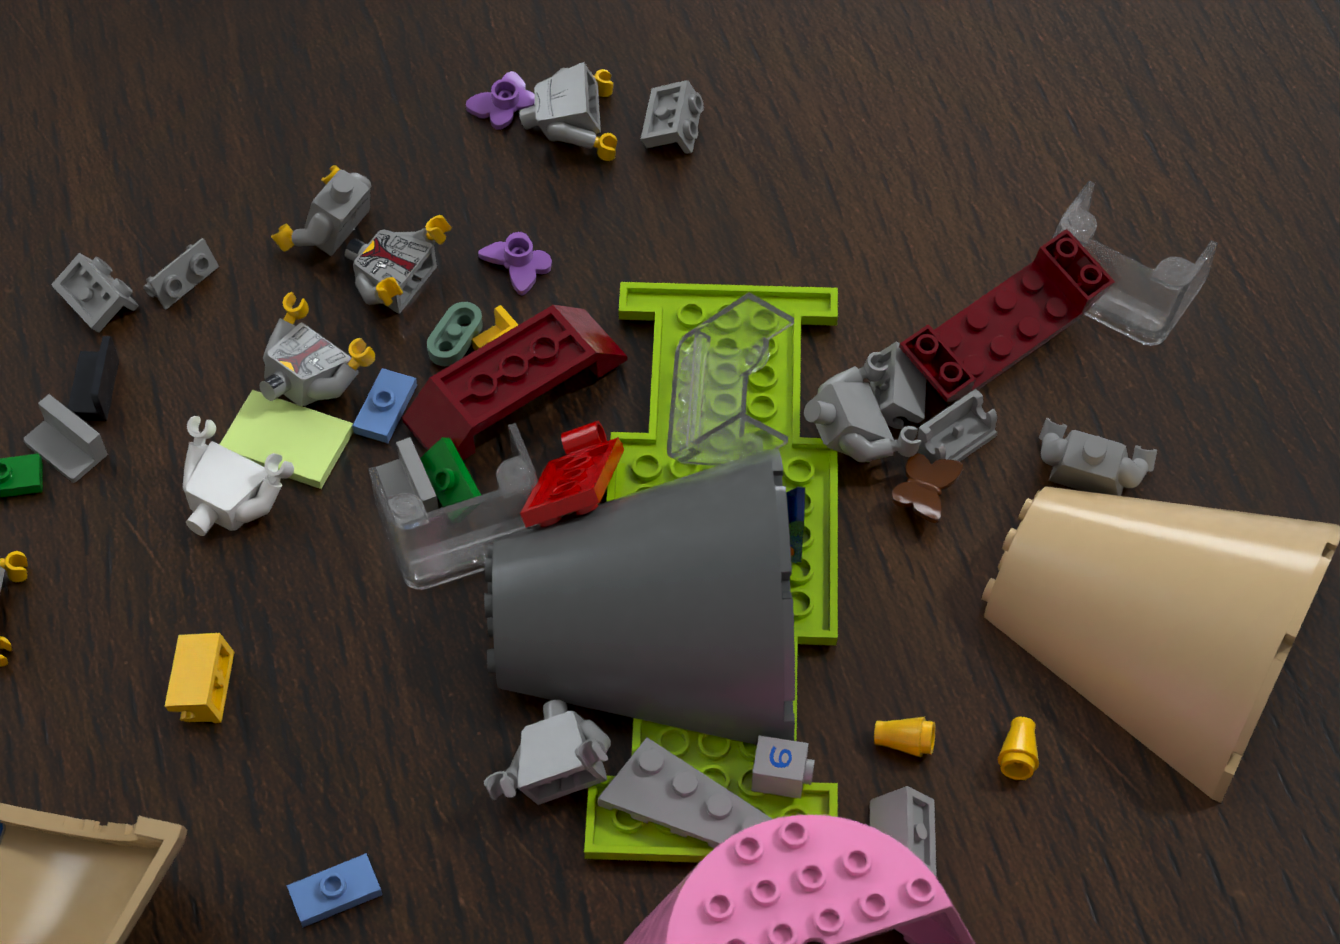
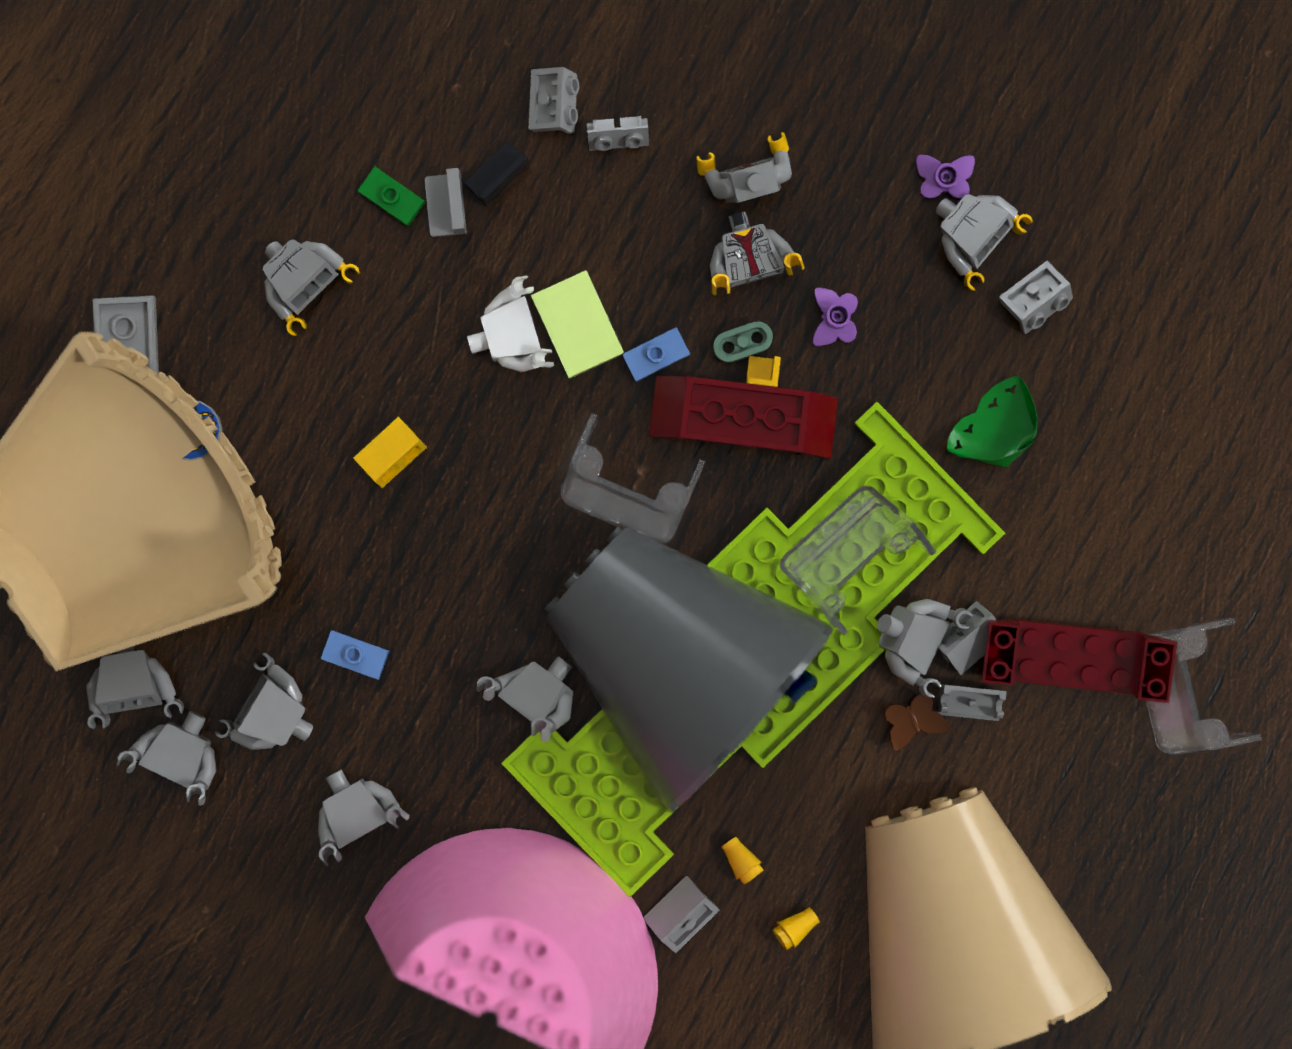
camera: 45 degrees right, 30 degrees up
light grey torso [259,292,375,406] -> none
light grey panel [372,437,440,531] -> none
green plate [420,437,484,522] -> none
red hinge [520,421,624,528] -> none
light grey wing [598,737,773,848] -> none
light grey brick [751,736,815,799] -> none
light grey torso [1039,418,1157,496] -> none
none -> green piece [947,376,1037,468]

